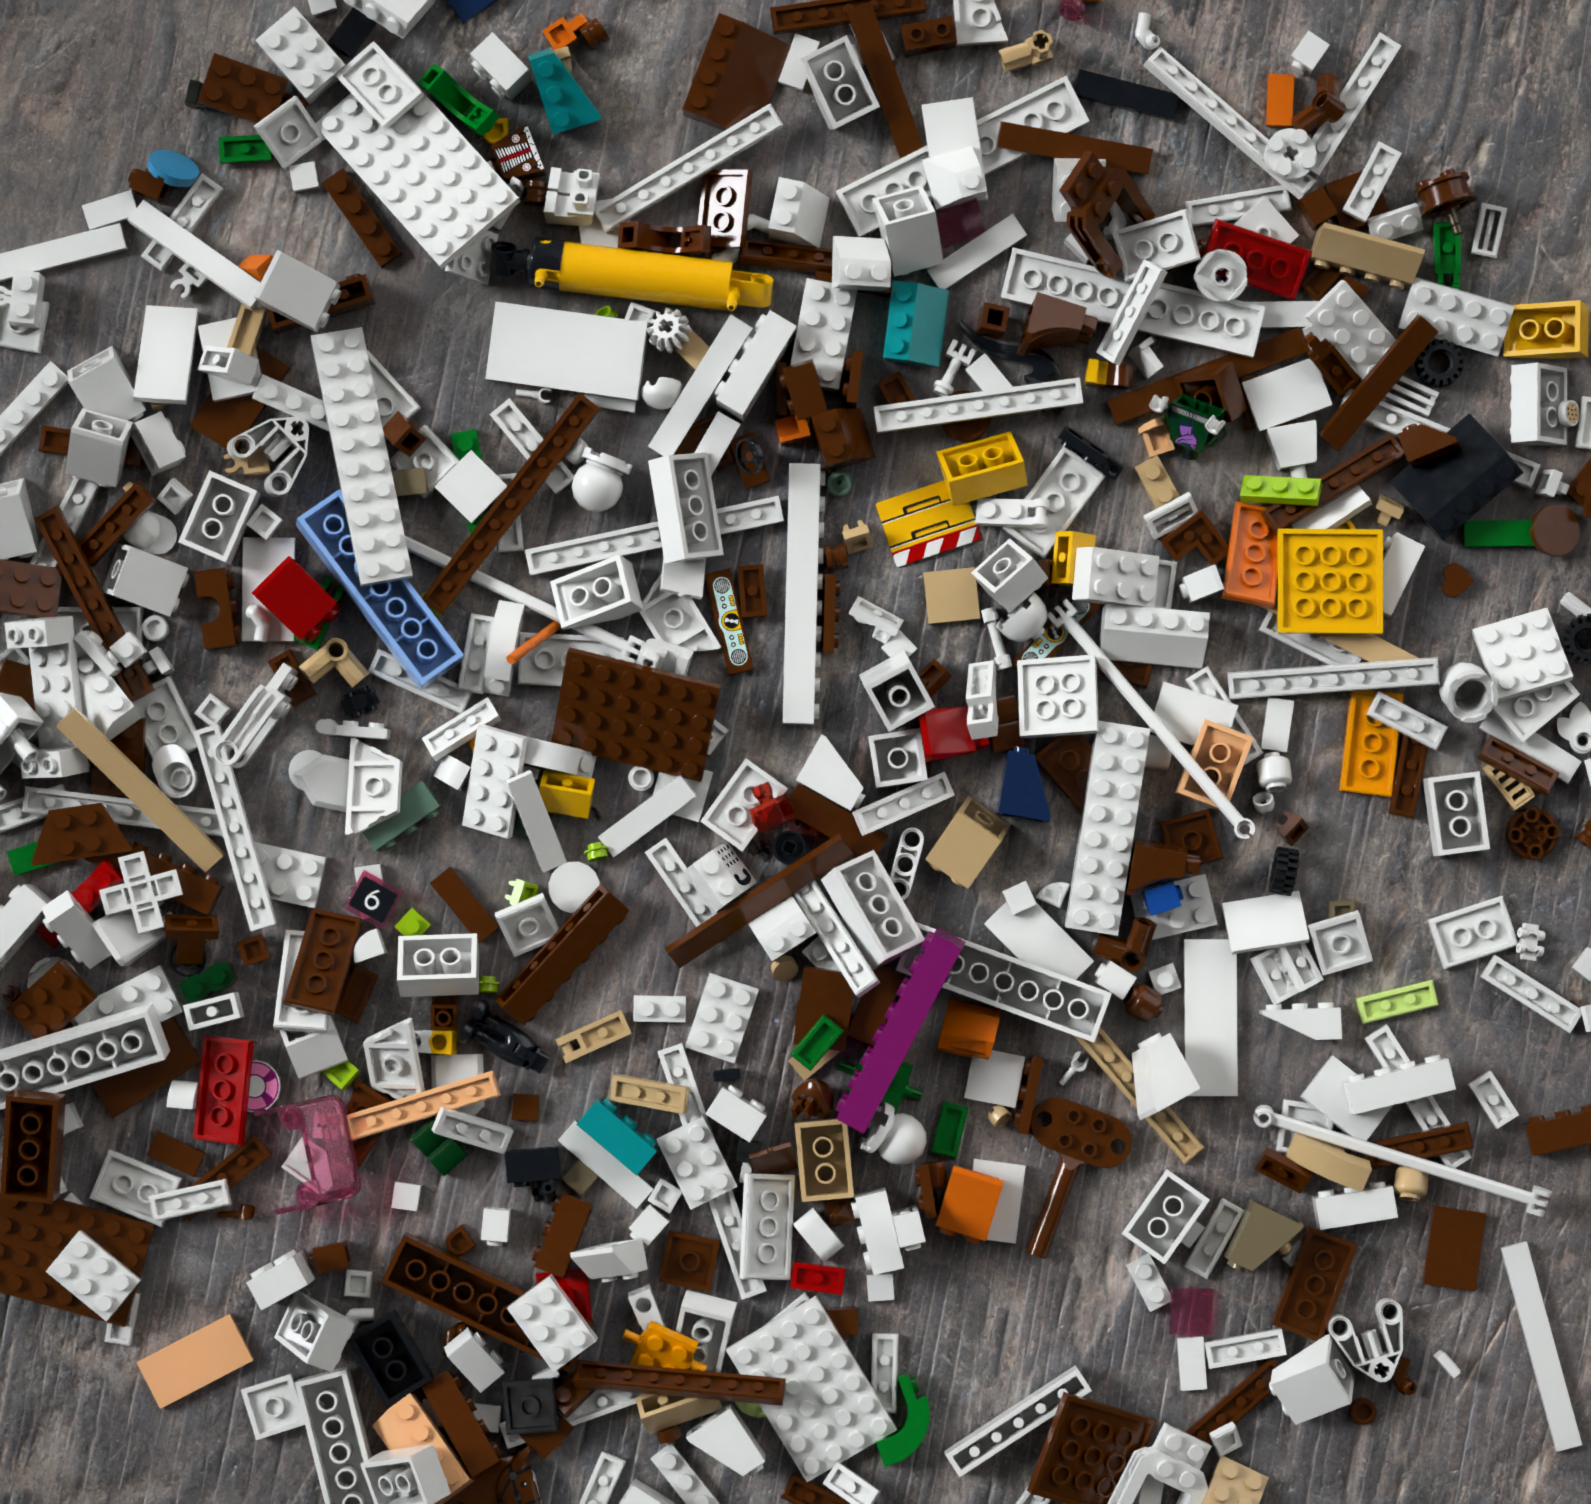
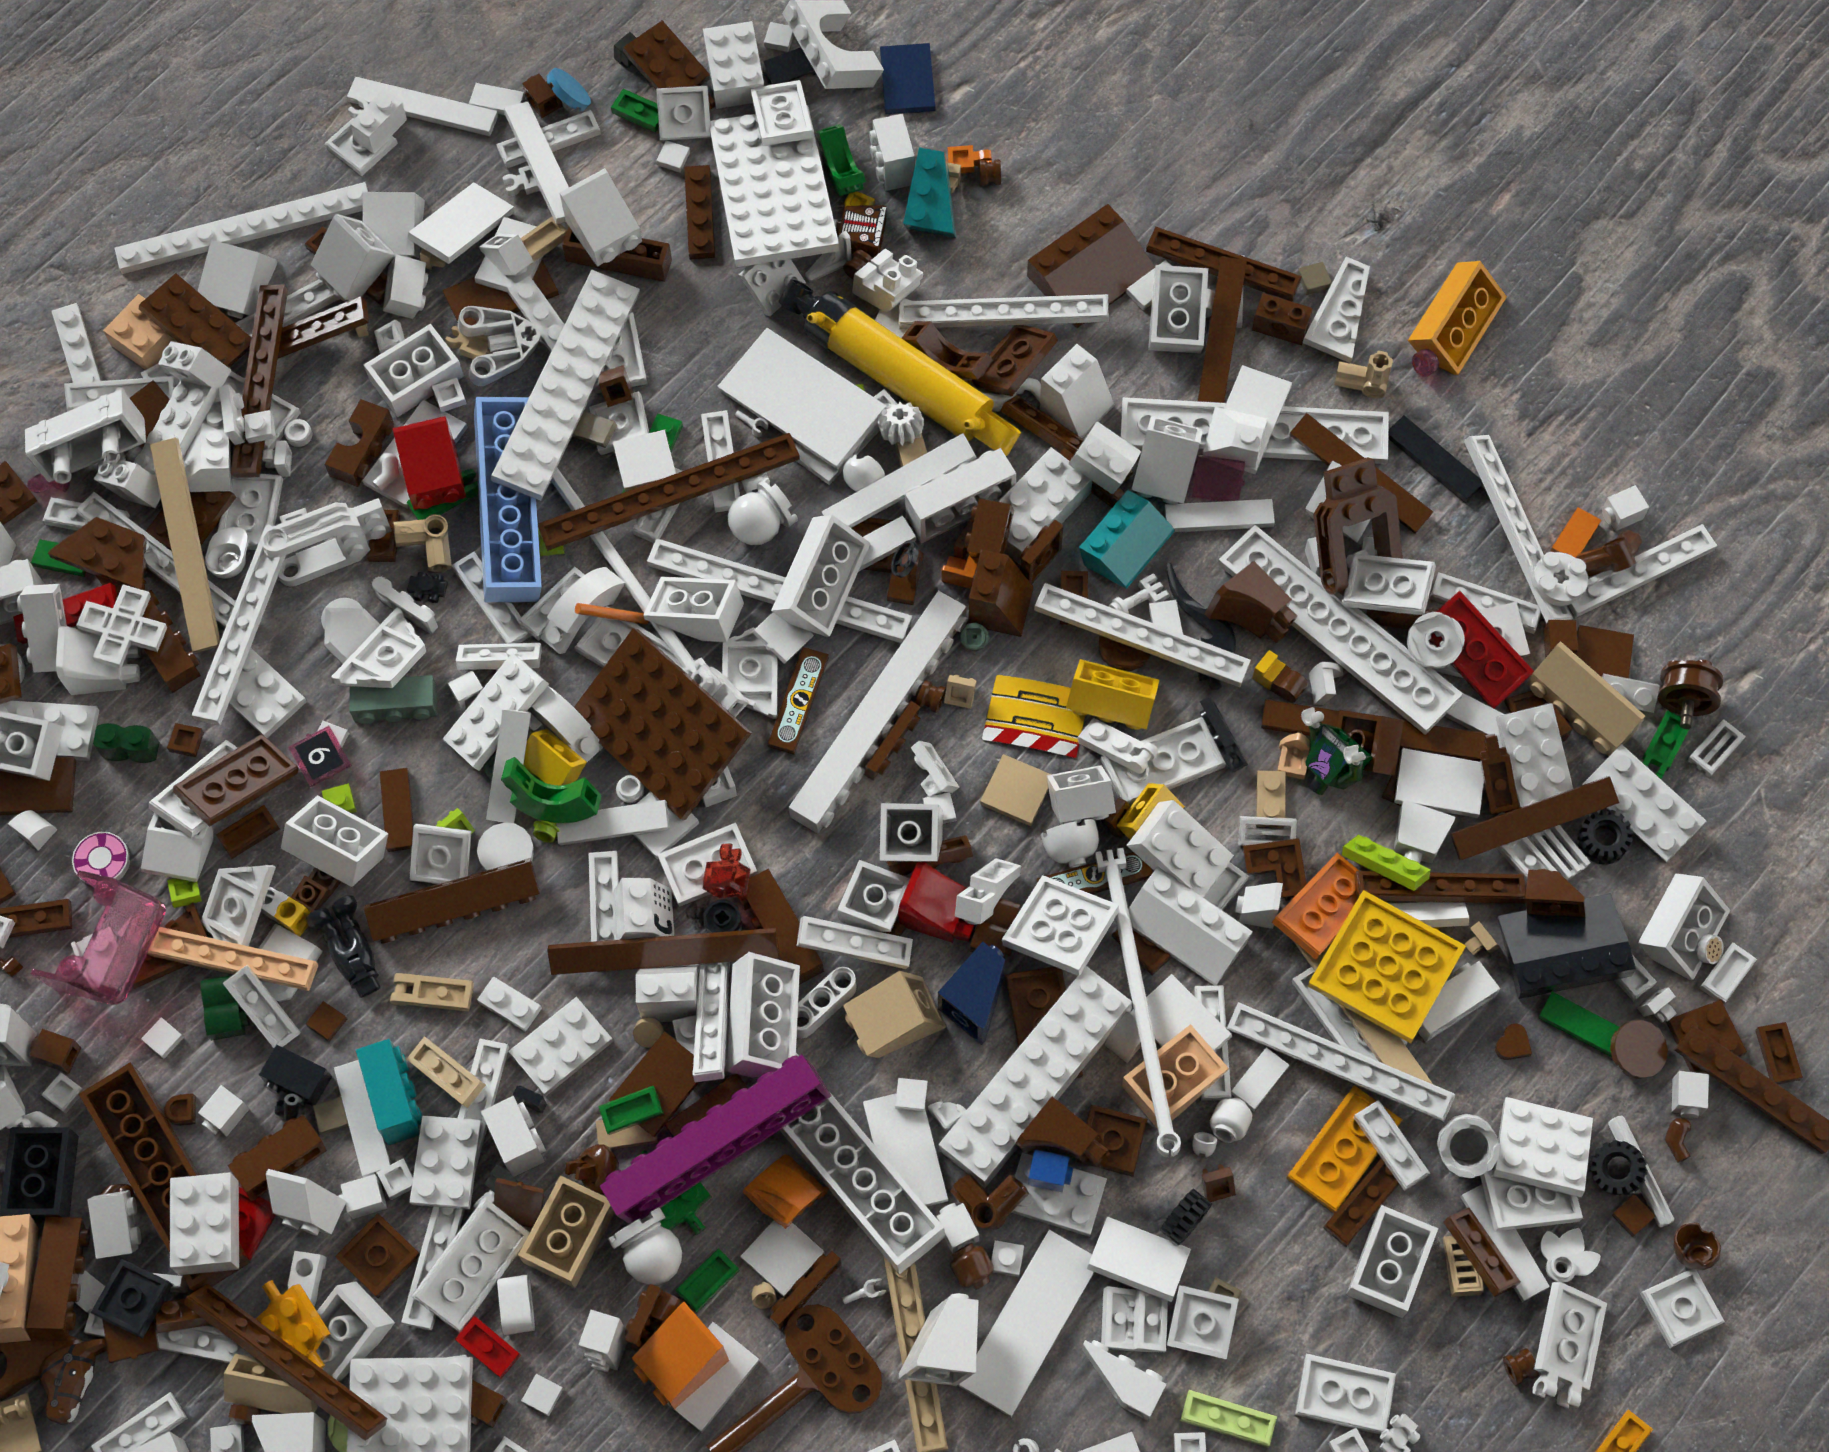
camera: 30 degrees right, 20 degrees down
white slope [102,543,189,617] -> none
white cap [123,511,177,555] -> none
reddish brown piece [164,914,219,977] -> none
white brick [183,992,245,1031] -> none
red tile [193,1035,254,1145] -> none
white brick [354,928,387,963] -> none
lime plate [479,976,501,993] -> none
reddish brown plate [737,564,768,618] -> none
white slope [796,734,866,812] -> none
reddish brown tile [824,1198,855,1228] -> none
white brick [851,1187,904,1275] -> none
reddish brown brick [976,302,1010,340] -> none
white bar [981,607,1012,671] -> none
white plate [1096,259,1168,365] -> none
white arm [1135,12,1160,50] -> none
white plate [1342,141,1402,223] -> none
yellow slope [1504,300,1589,359] -> none
reddish brown tile [1505,808,1560,860] -> none
none -> green arch [501,757,602,823]

